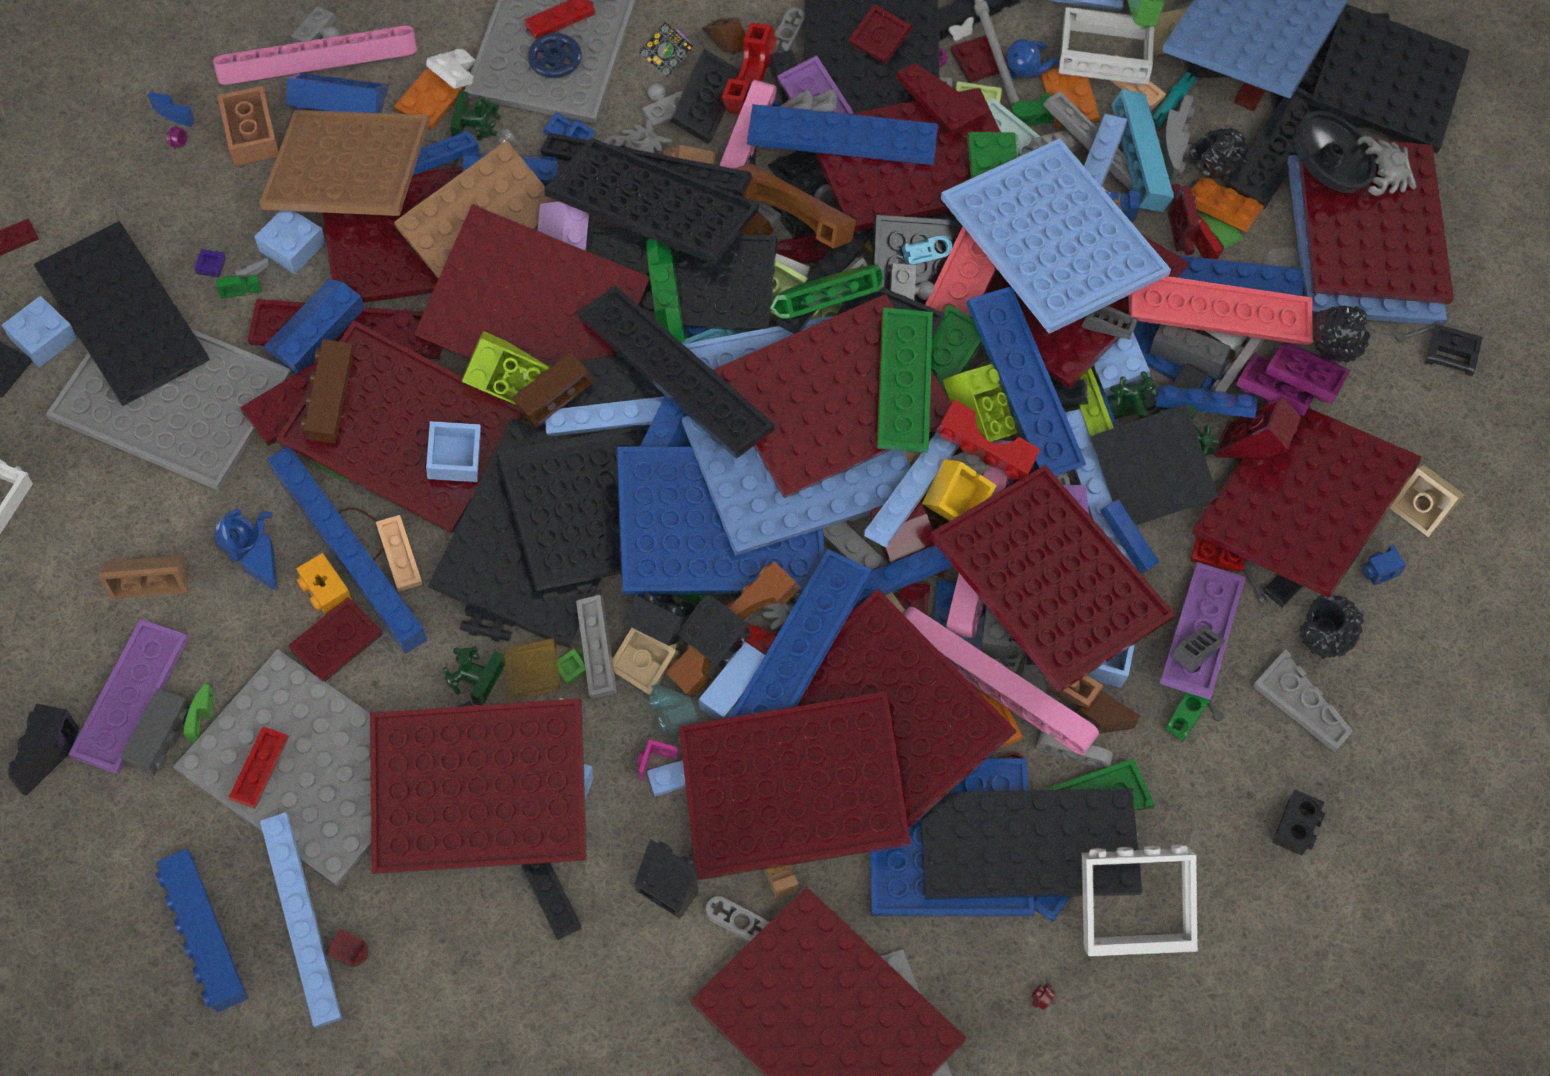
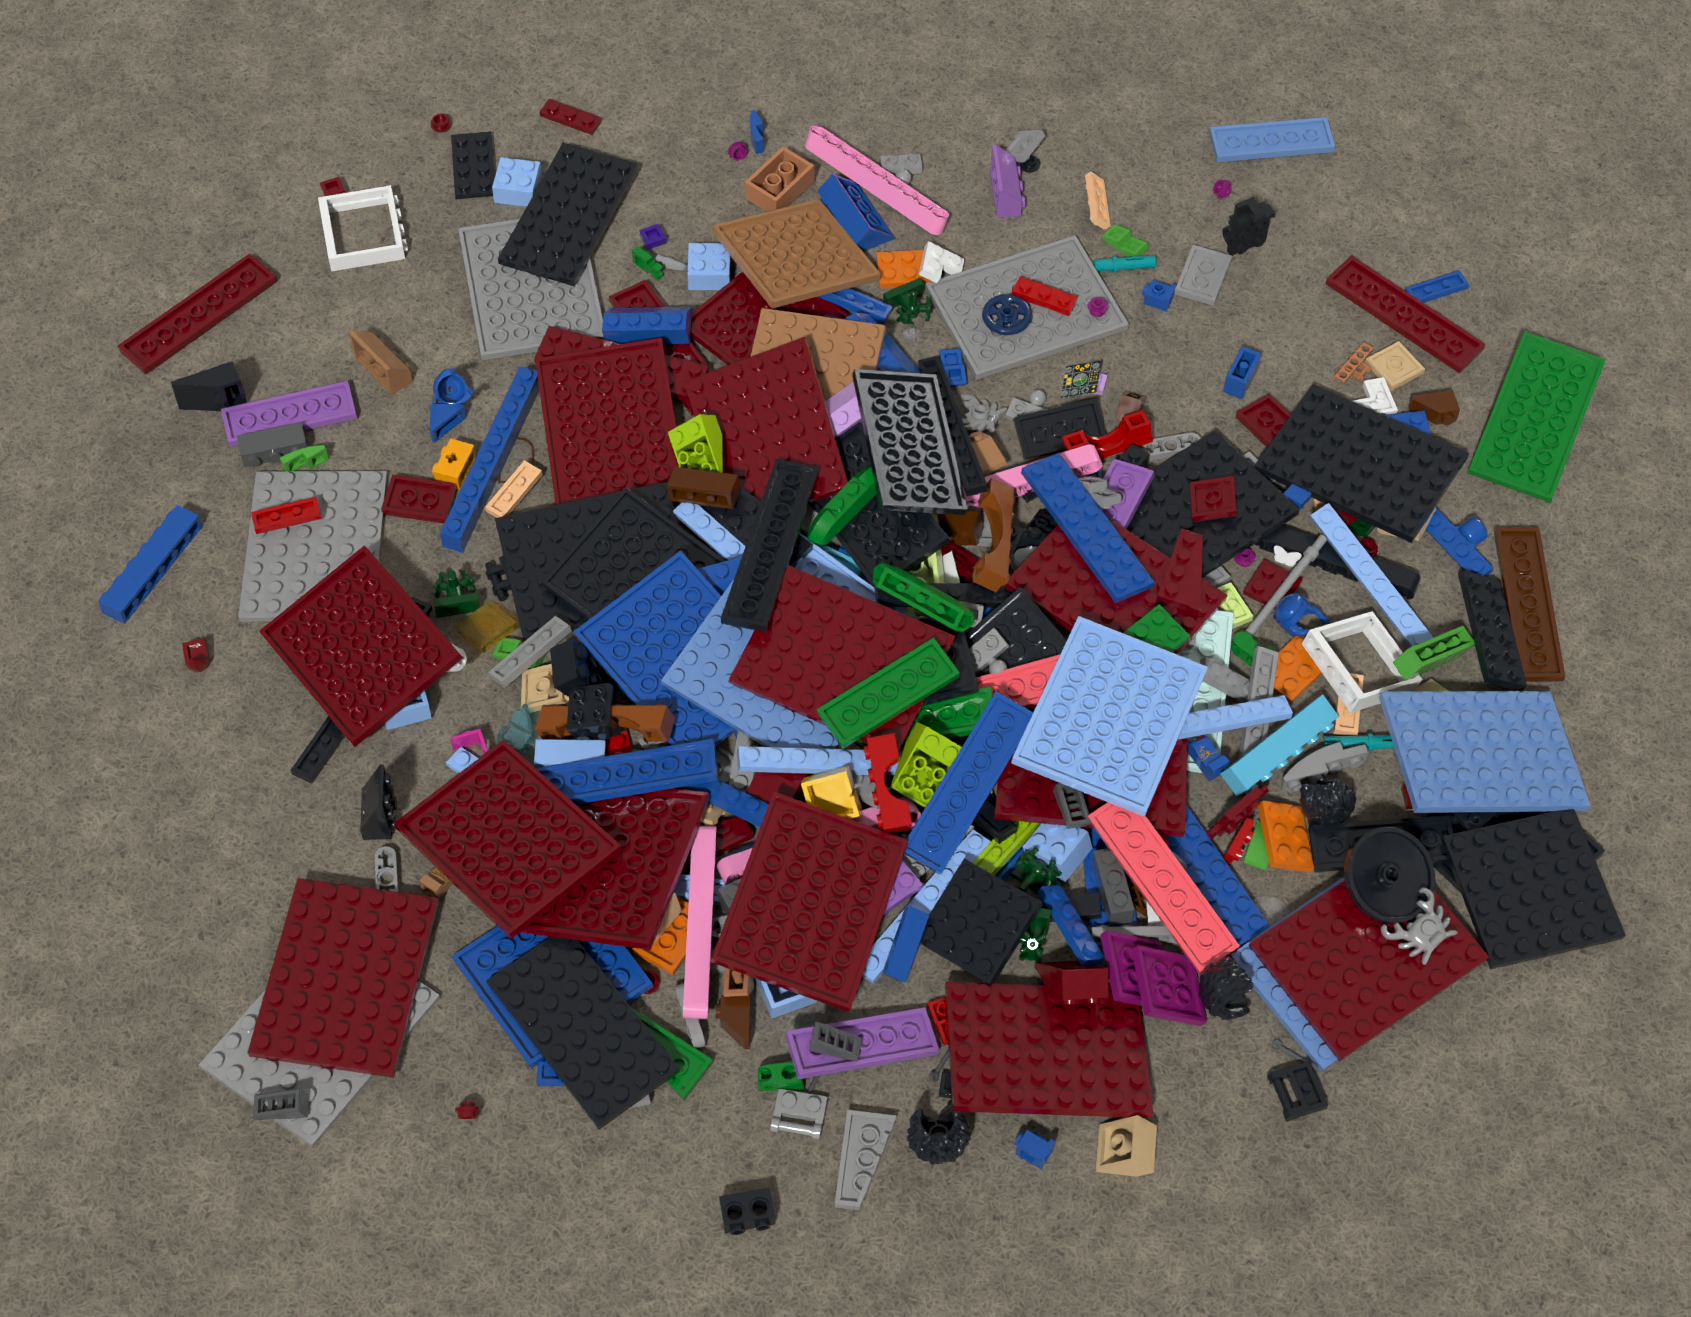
camera: 55 degrees right, 5 degrees down
light blue plate [260,812,343,1028] -> none
reddish brown brick [301,339,354,444] -> none
light blue piece [426,421,481,482] -> none
medium azure piece [902,235,952,265] -> none
white window [1082,845,1197,956] -> none
none -> light grey plate [770,1089,828,1140]

